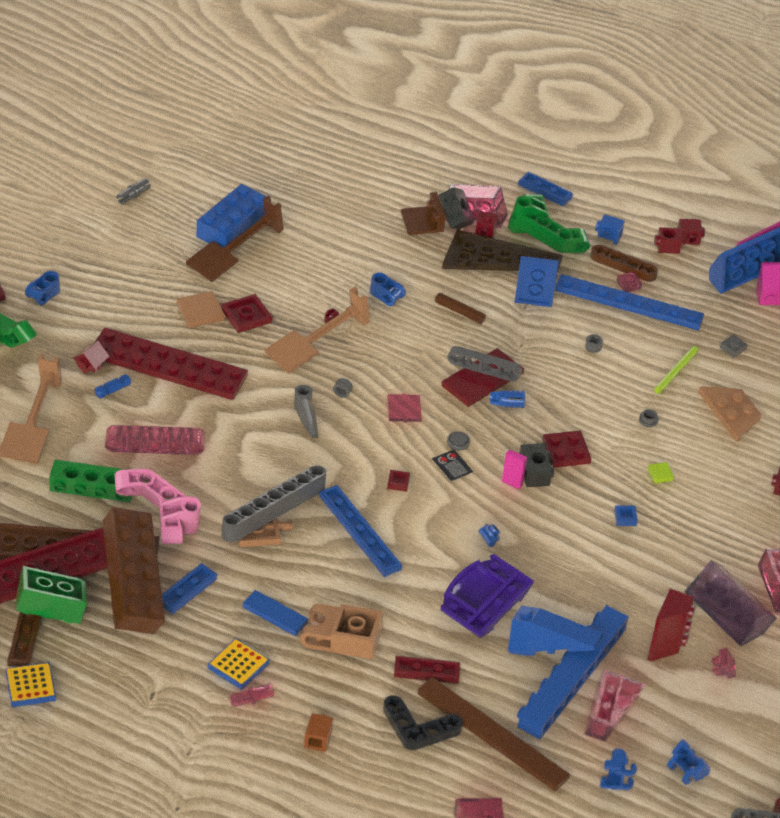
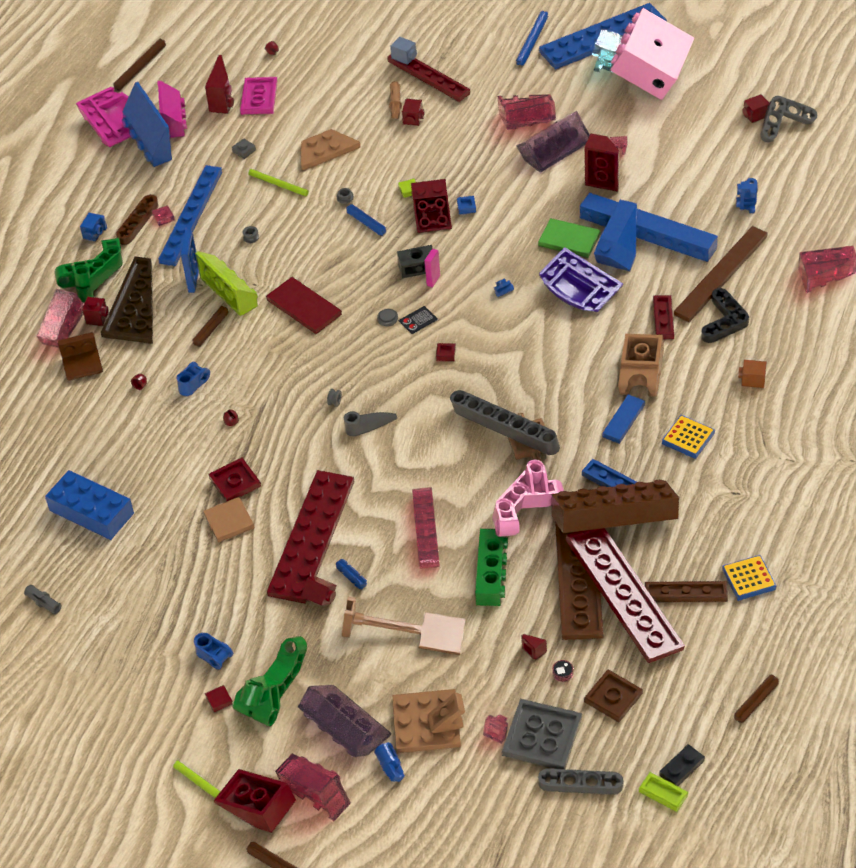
camera: 85 degrees left, 5 degrees up
green slope [16,566,87,624] -> none
reddish brown piece [186,196,284,282] -> none
clear pink axle [229,683,274,707] -> none
medium nougat piece [264,286,370,373] -> none
blue tile [319,485,402,577] -> none
clear pink piece [387,393,422,423] -> none
pearl dark grey brick [438,187,475,230] -> none
dark grey beam [447,346,522,382] -> none
blue hinge [490,390,525,408] -> none
blue tile [518,172,573,207] -> none
dark red plate [542,430,591,468] -> none
clear pink wedge [584,669,646,742] -> none
dark red brick [654,227,683,254] -> none
blue piece [667,739,710,785] -> none
dark red brick [678,219,705,245] -> none
none -> dark red hinge [131,374,147,390]
none -> lime slope [195,251,258,316]
none -> blue axle [346,204,386,236]
none -> dark red slope [411,179,452,233]
none -> bright green tile [538,218,600,258]

